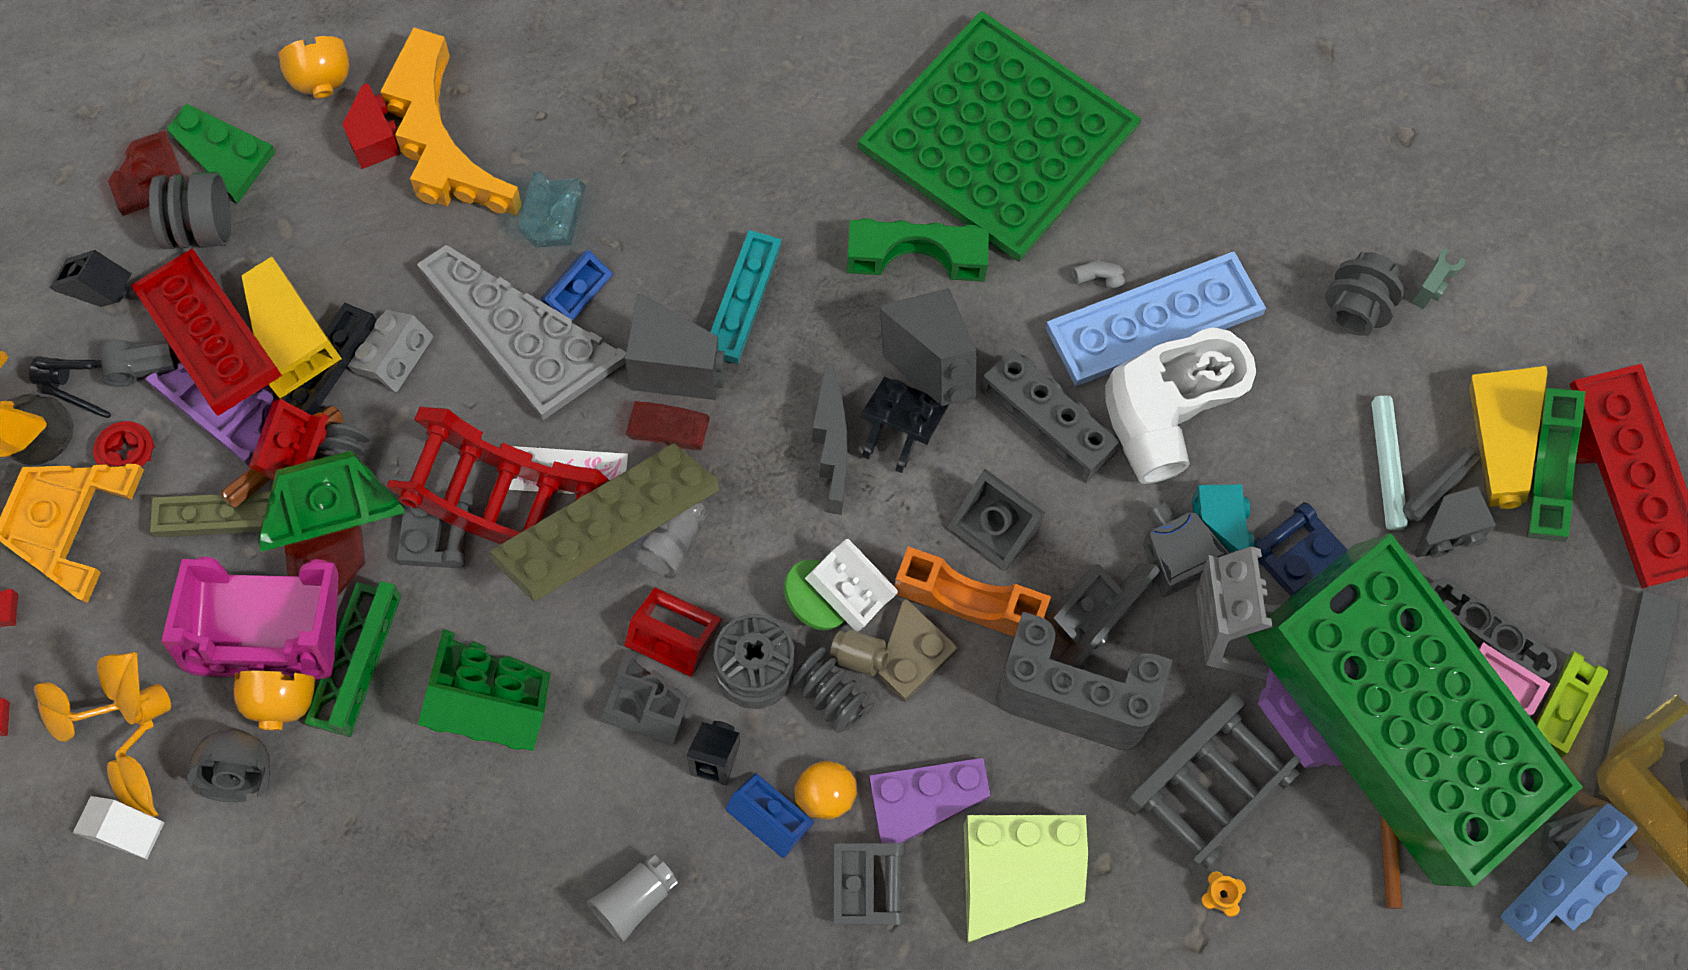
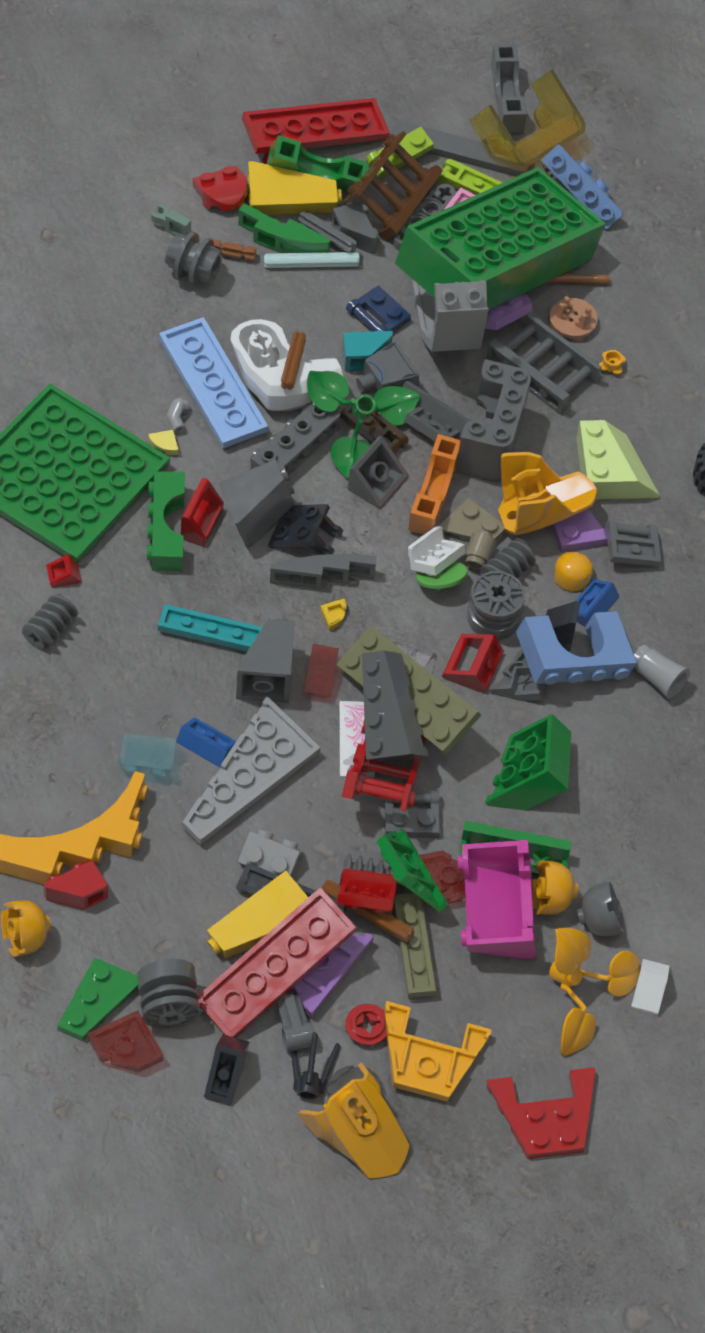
camera: 95 degrees left, 10 degrees down
none -> dark grey piece [22,594,79,649]
none -> red slope [46,554,82,587]
none -> light yellow tile [148,430,178,455]
none -> red tile [181,478,224,547]
none -> red slope [192,166,249,211]
none -> dark orange axle [213,239,257,261]
none -> green slope [238,204,331,253]
none -> dark orange axle [281,331,306,390]
none -> green plant [307,370,420,479]
none -> yellow tile [320,598,346,631]
none -> dark brown plate [340,397,409,454]
none -> reddish brown fence [344,131,443,241]
none -> dark grey wedge [362,650,429,762]
none -> lime plate [366,126,434,178]
none -> light orange piece [498,452,597,535]
none -> medium blue arch [516,611,637,685]
none -> nougat plate [549,296,598,342]

